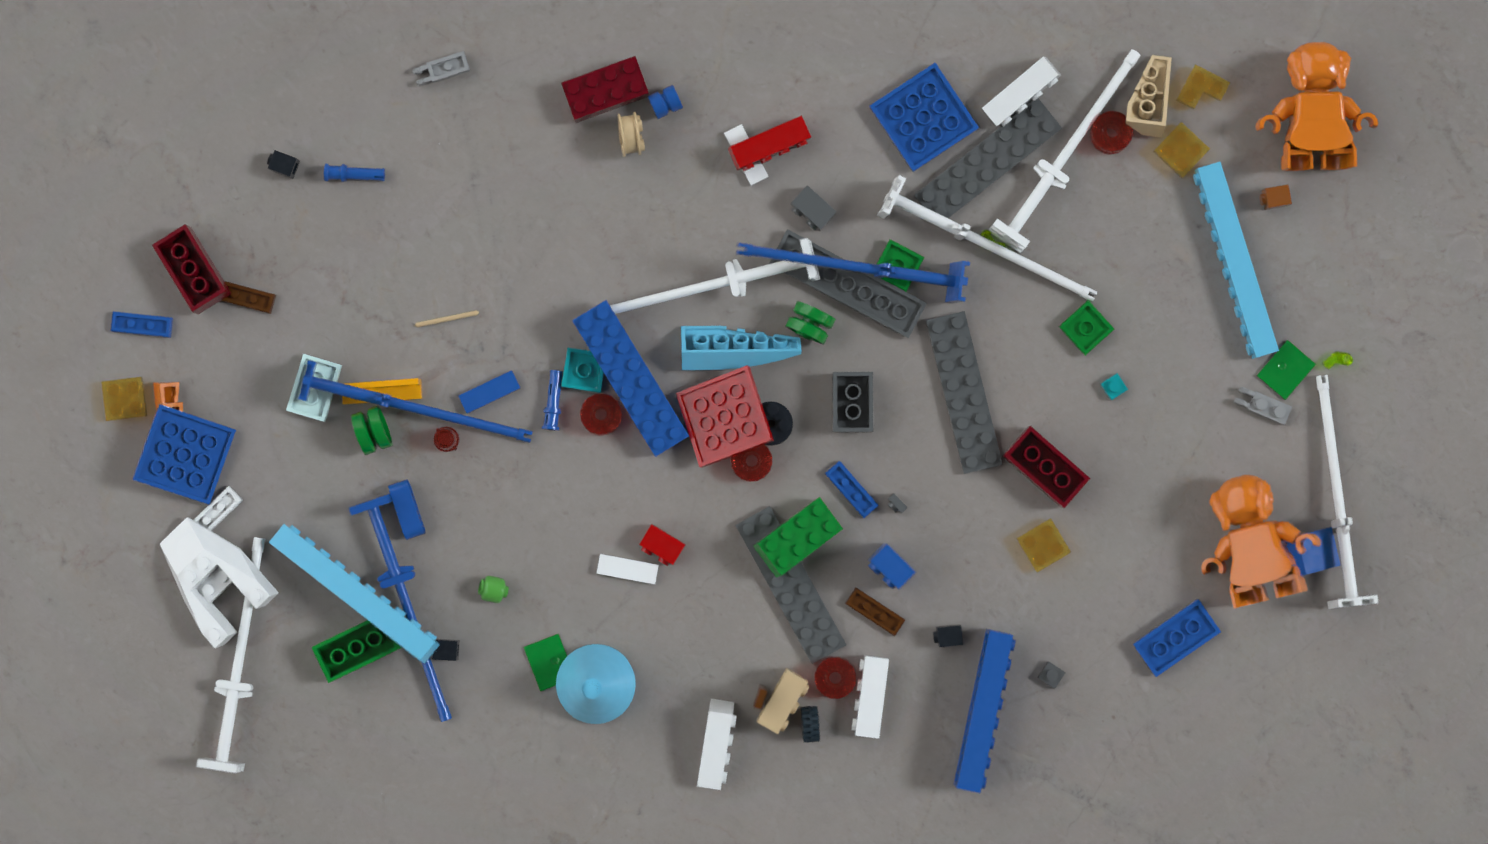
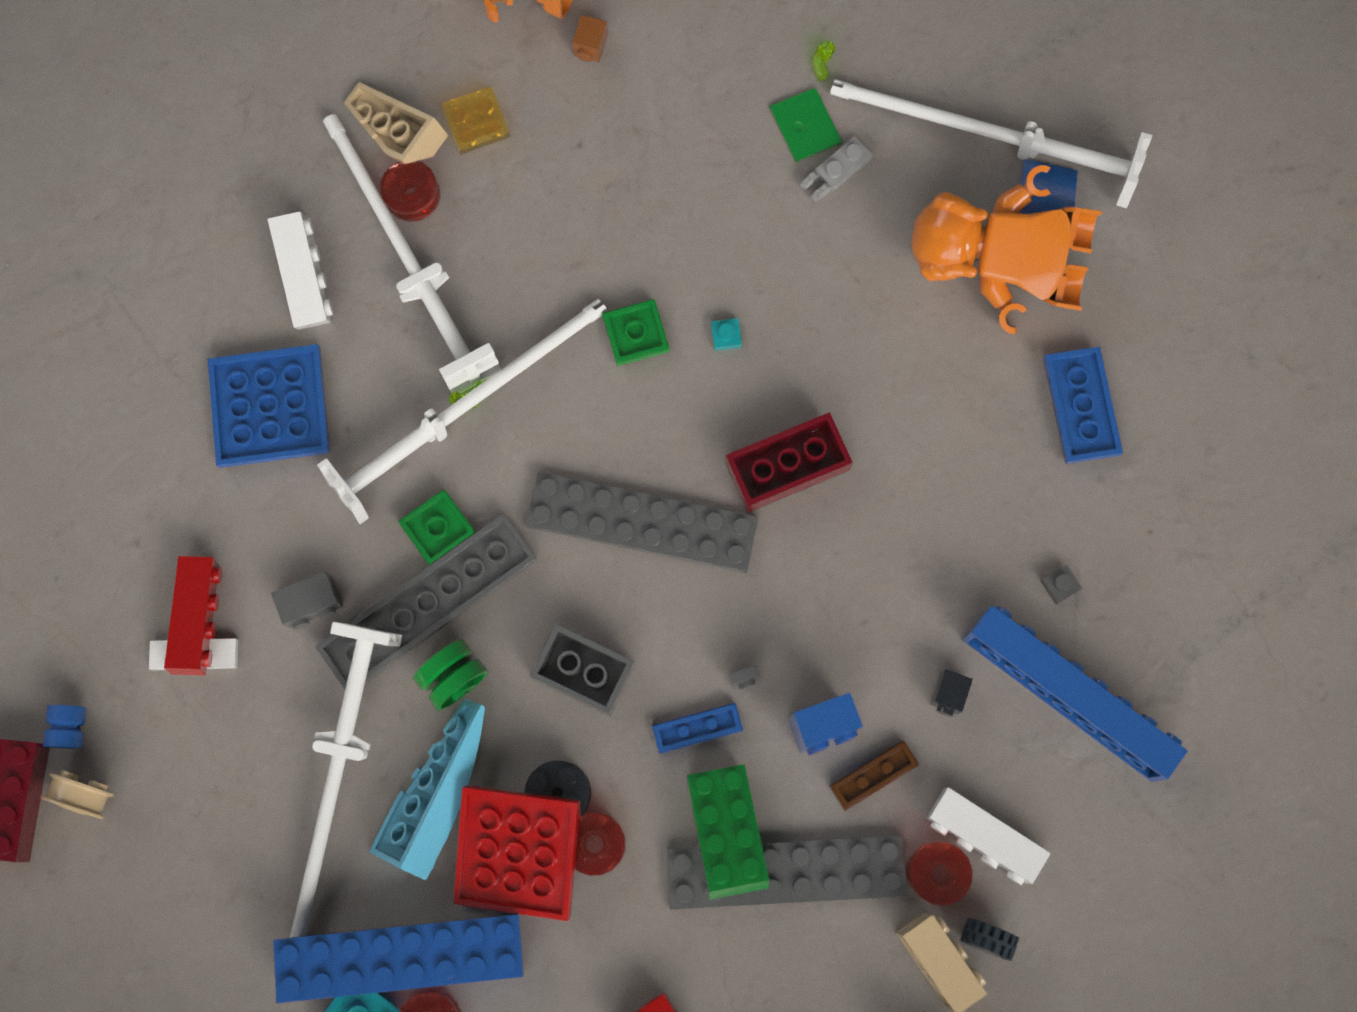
camera: 65 degrees left, 10 degrees down
blue piece [736,243,970,303] -> none
reddish brown tile [753,684,767,709] -> none
dark grey plate [914,98,1062,218] -> none
clear yellow plate [1016,518,1071,573] -> none
clear yellow plate [1176,64,1230,109] -> none
medium azure brick [1193,162,1279,359] -> none

